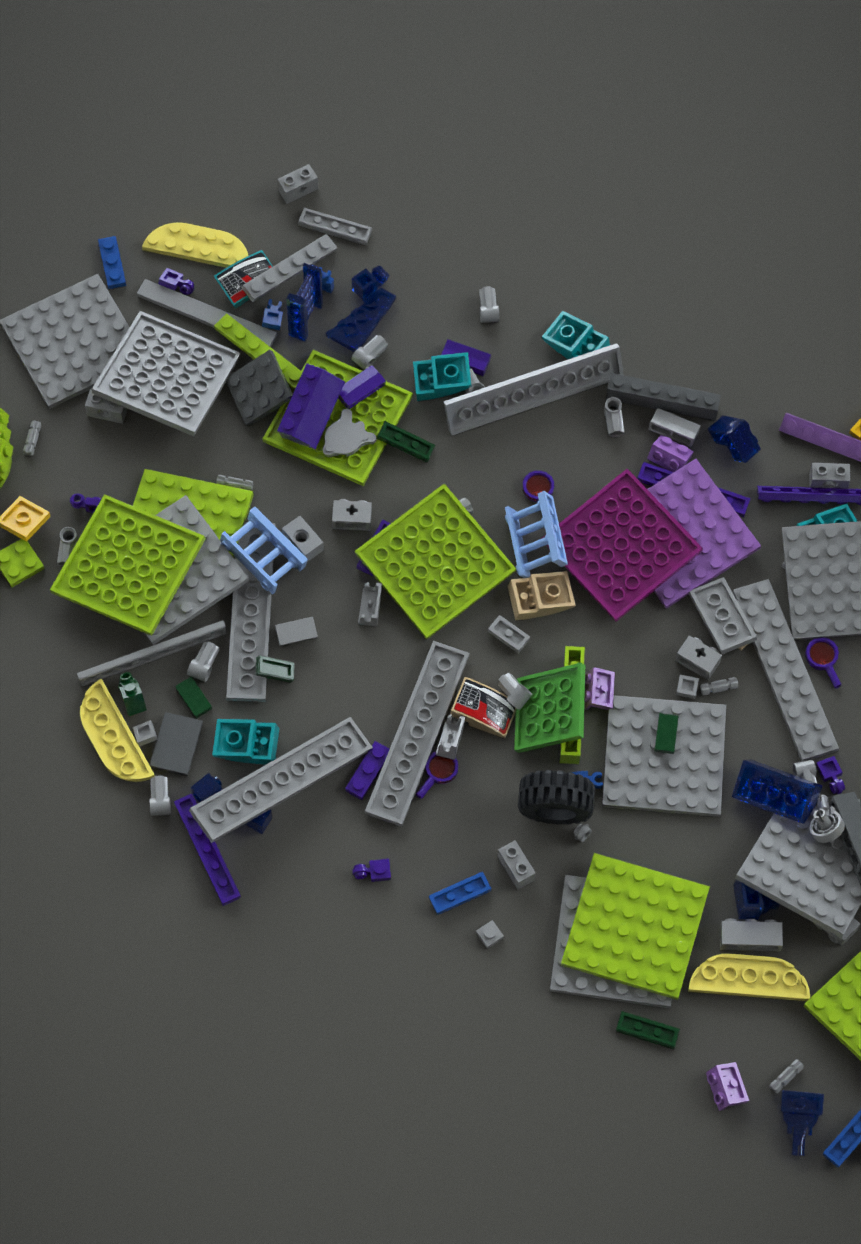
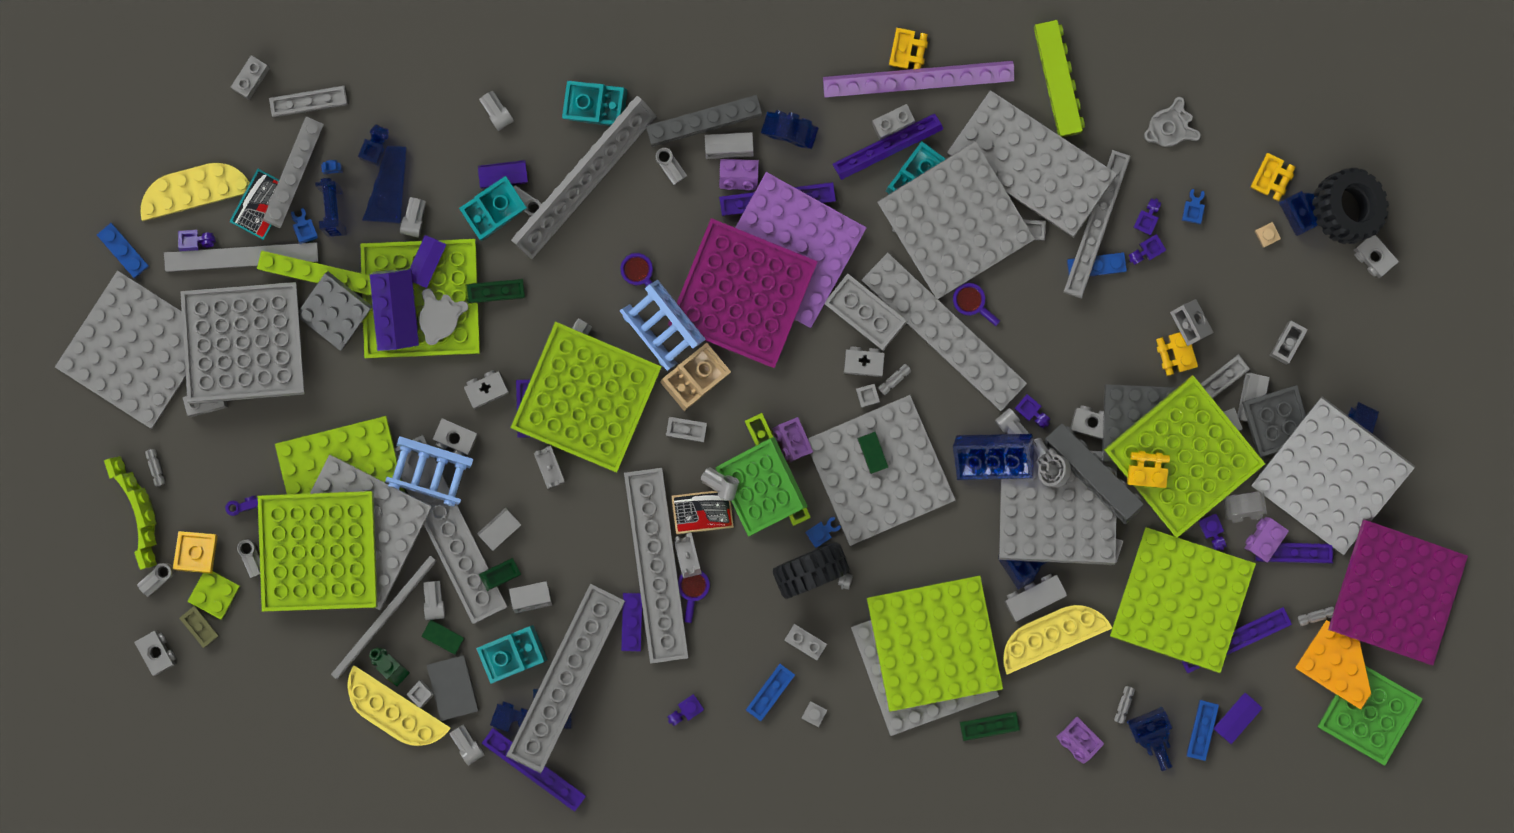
camera: 30 degrees left, 20 degrees up
light grey axle [216,475,254,491] -> none
none -> light grey hinge [509,581,552,613]

